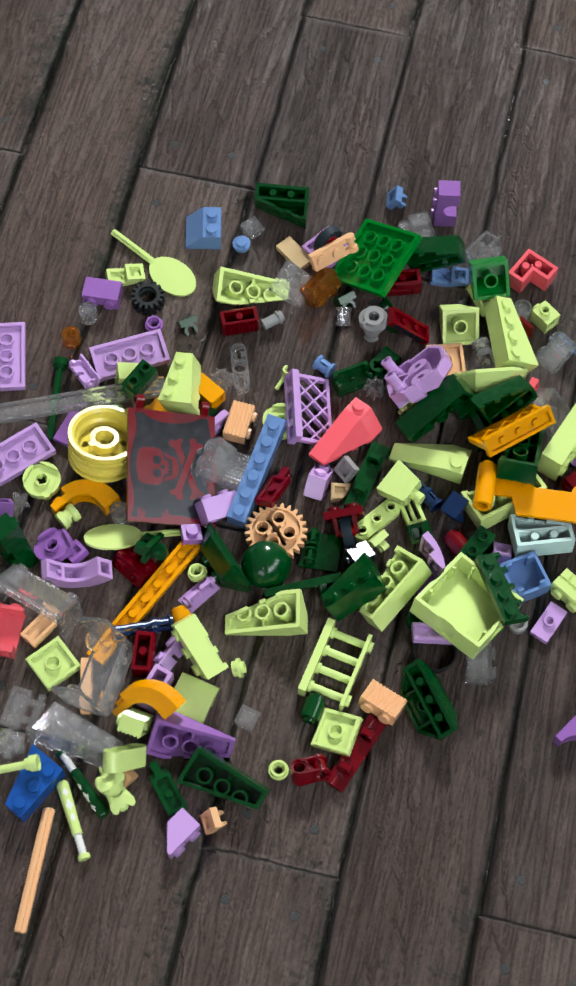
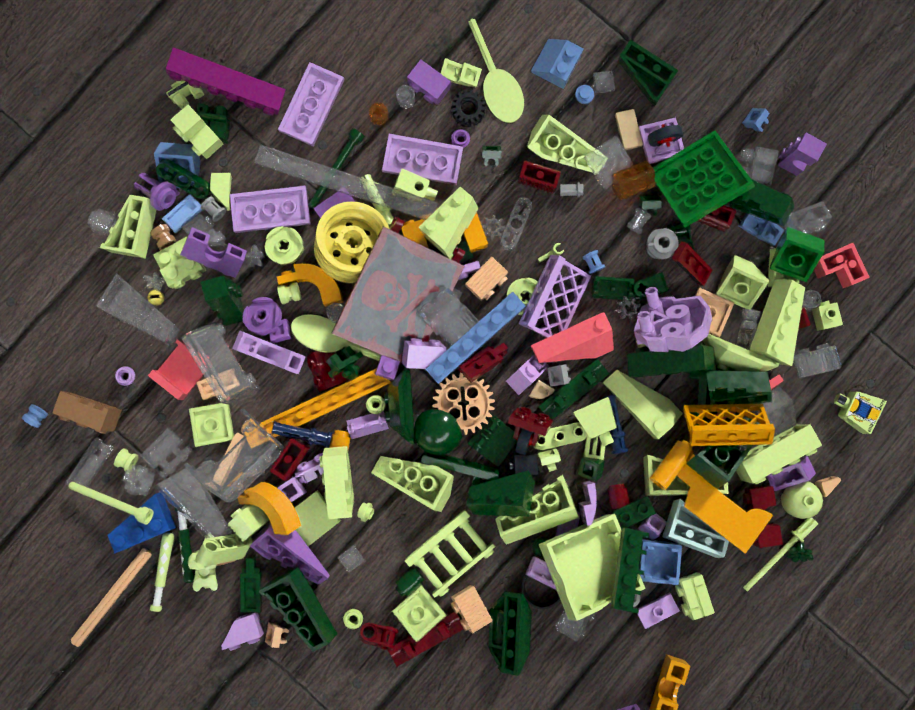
camera: 25 degrees right, 20 degrees up
lavender hinge [69,354,101,392] -> none
dark green hips [121,359,158,401] -> none
light nougat plate [308,232,359,272] -> none
dark blue panel [440,490,469,524] -> none

